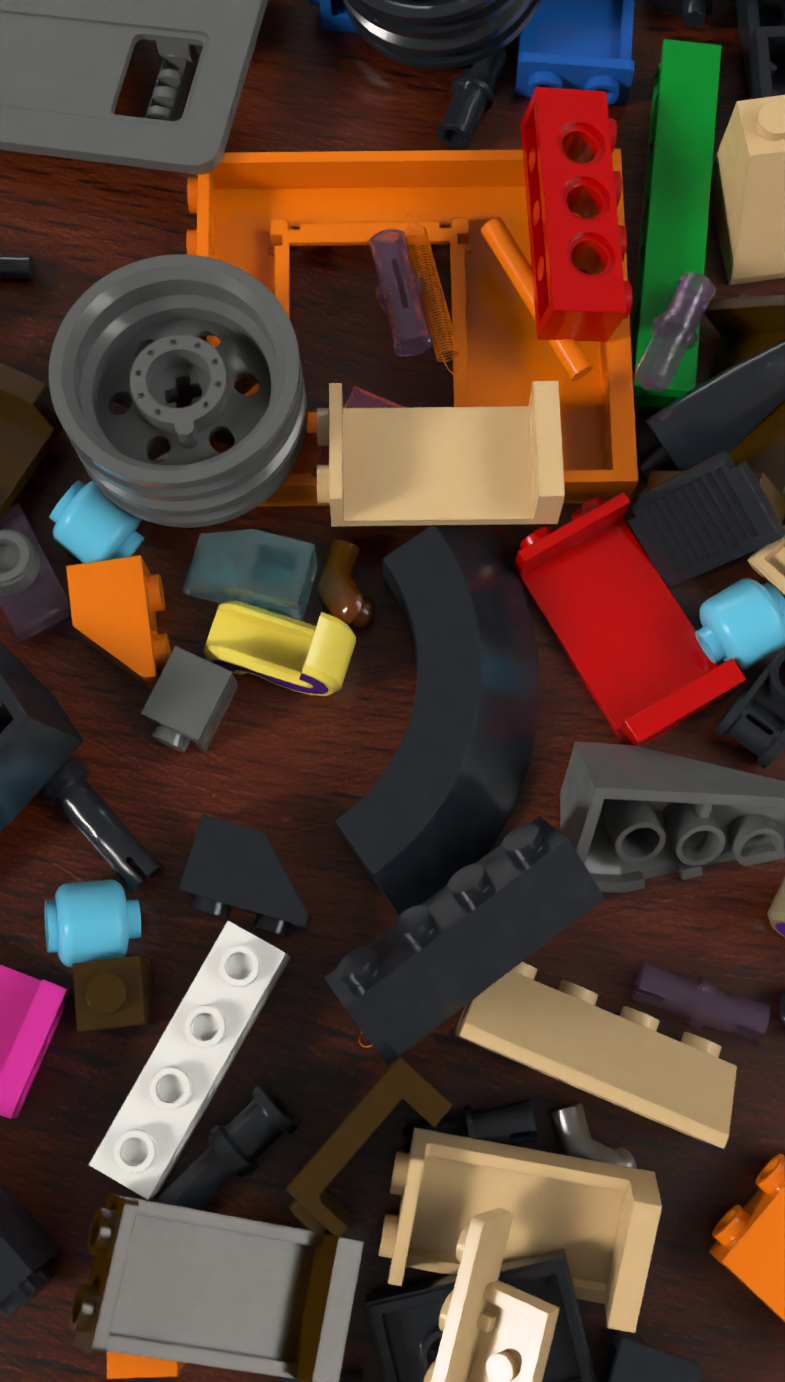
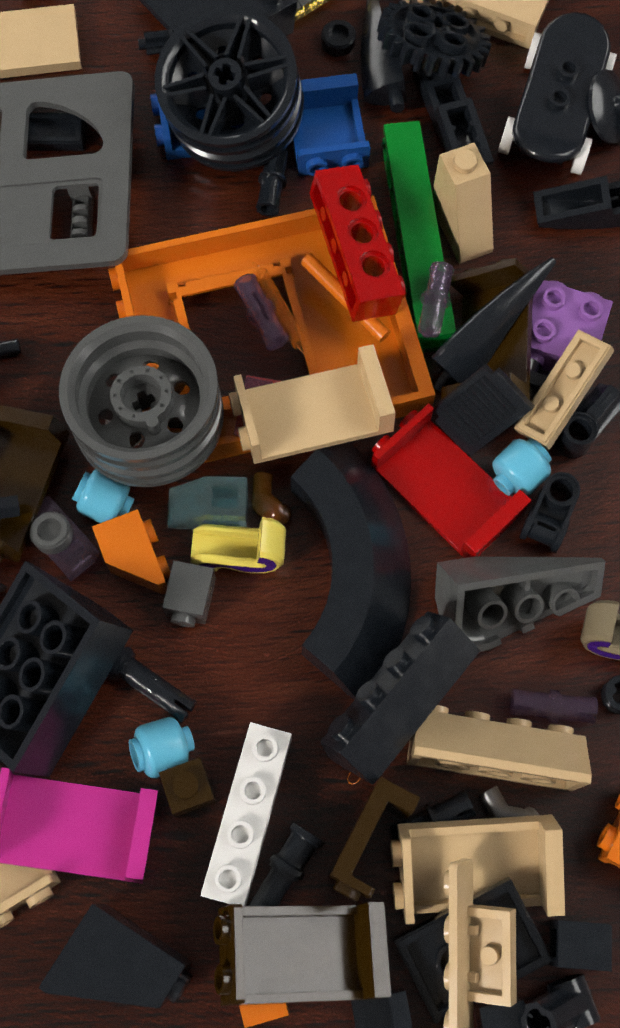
camera: 15 degrees left, 5 degrees down
black slope [178,814,312,937] -> none

